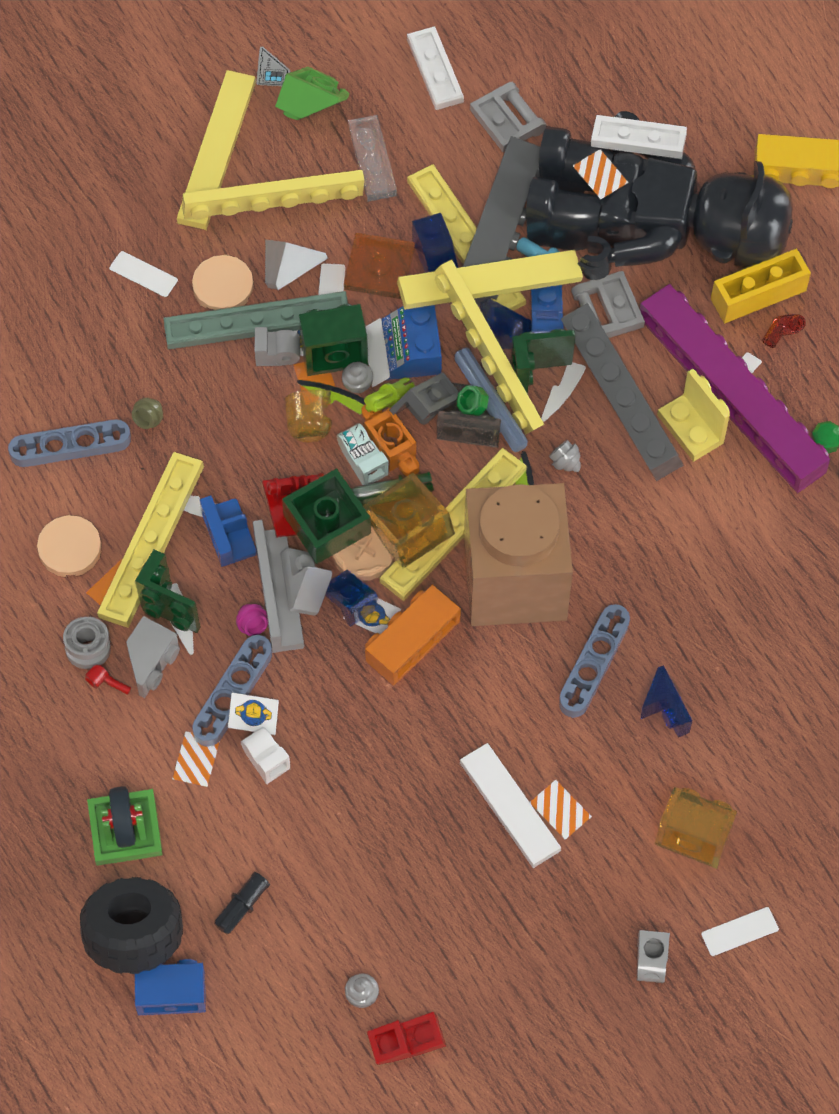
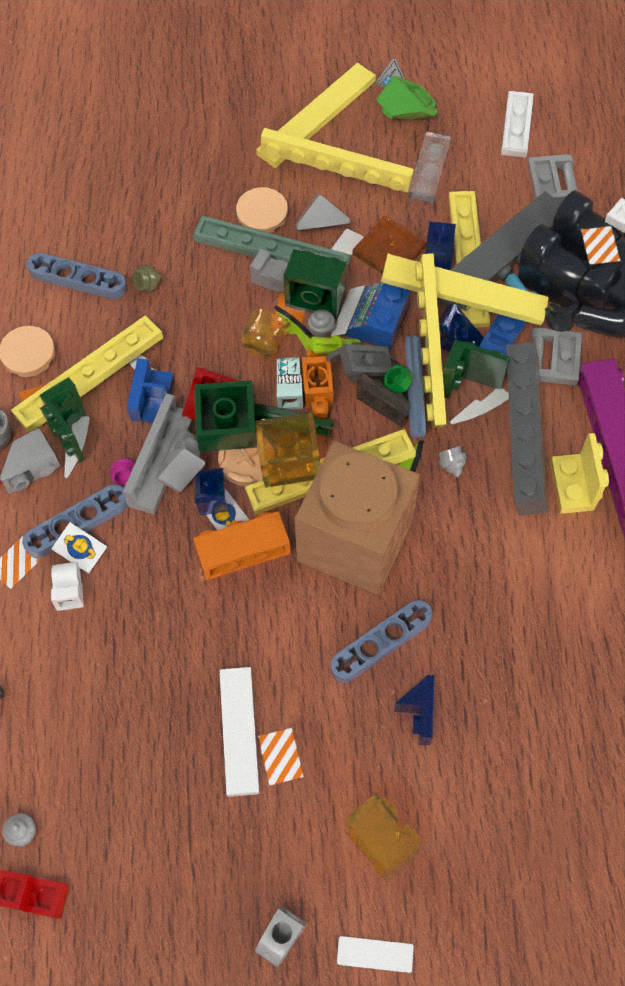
camera: 30 degrees right, 0 degrees up
white sticker [109,251,178,297] -> none

